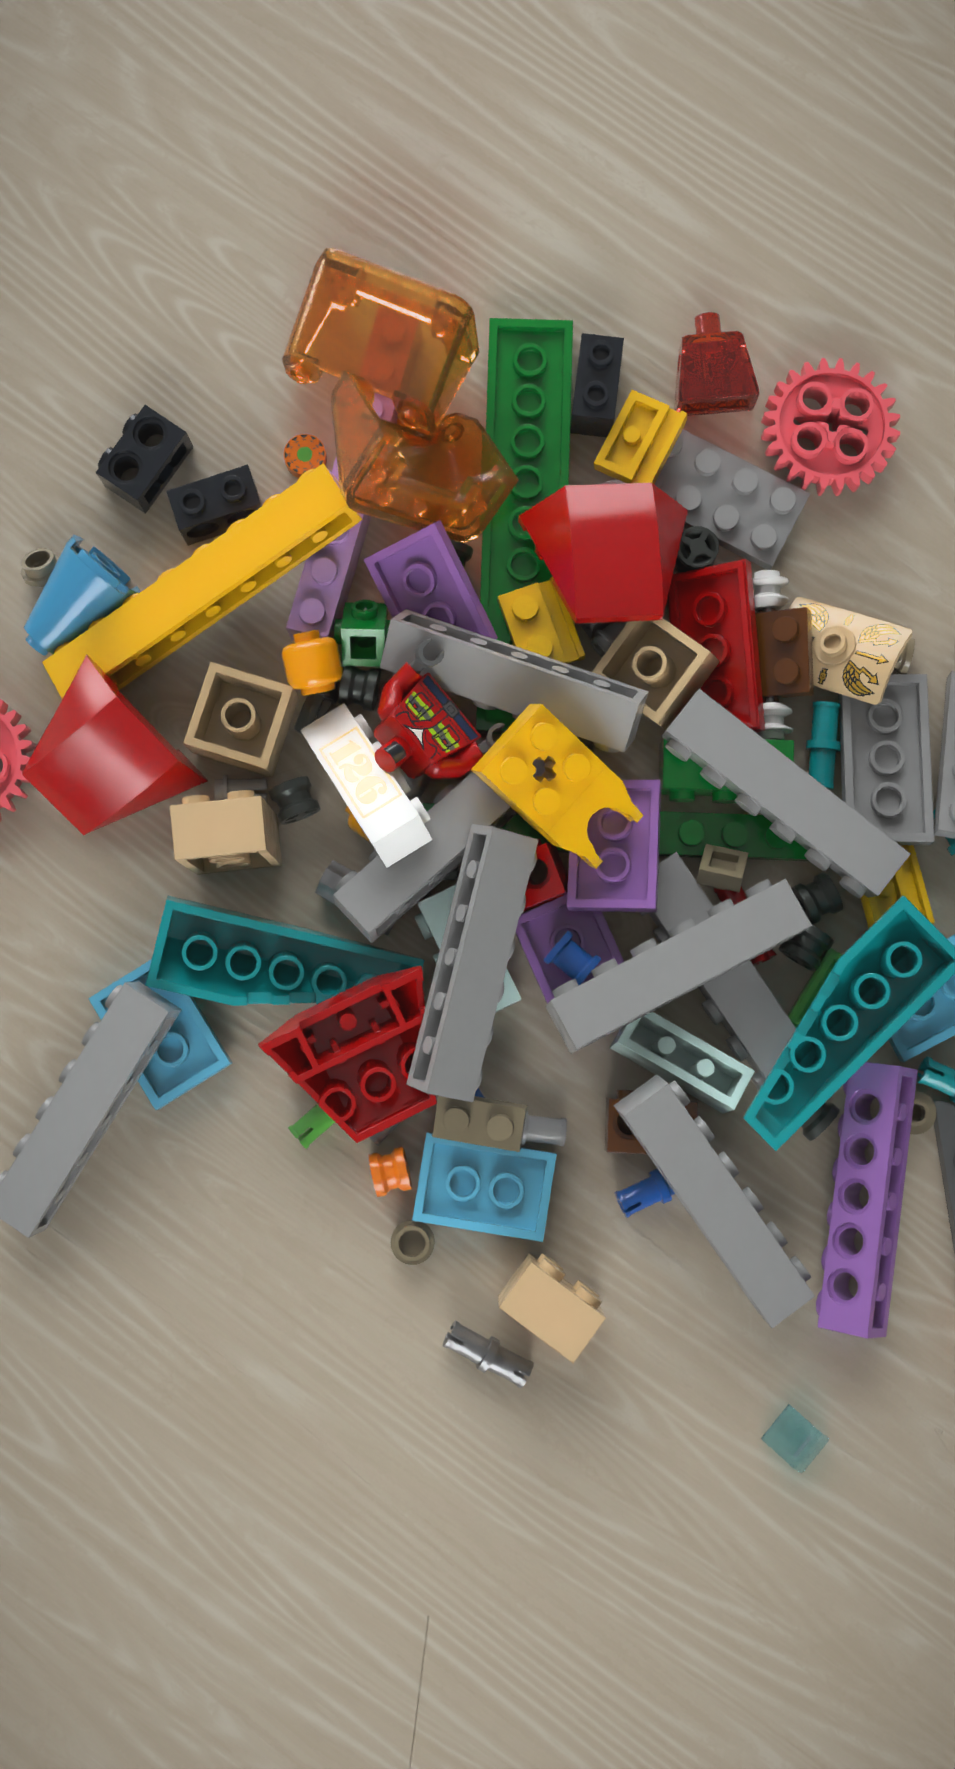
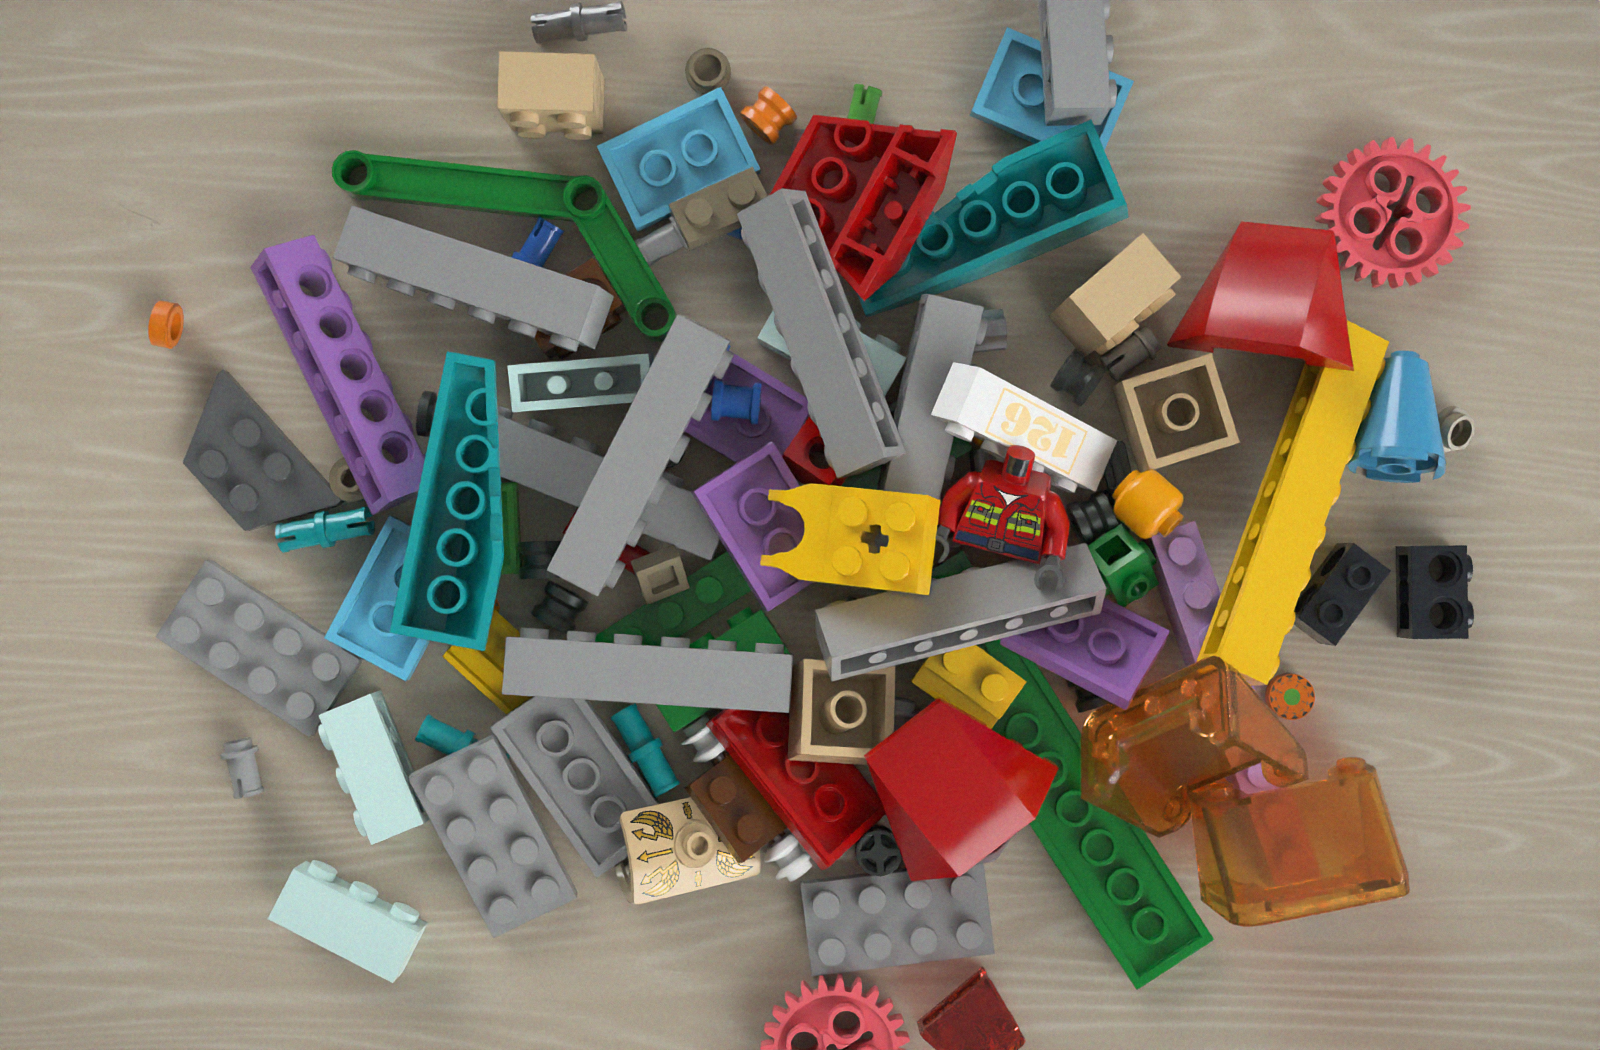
camera: 140 degrees right, 5 degrees up
black brick [570,333,624,438] -> none
yellow plate [594,390,687,484] -> none
clear light blue slope [761,1404,829,1473] -> none
none -> green piece [332,150,677,342]

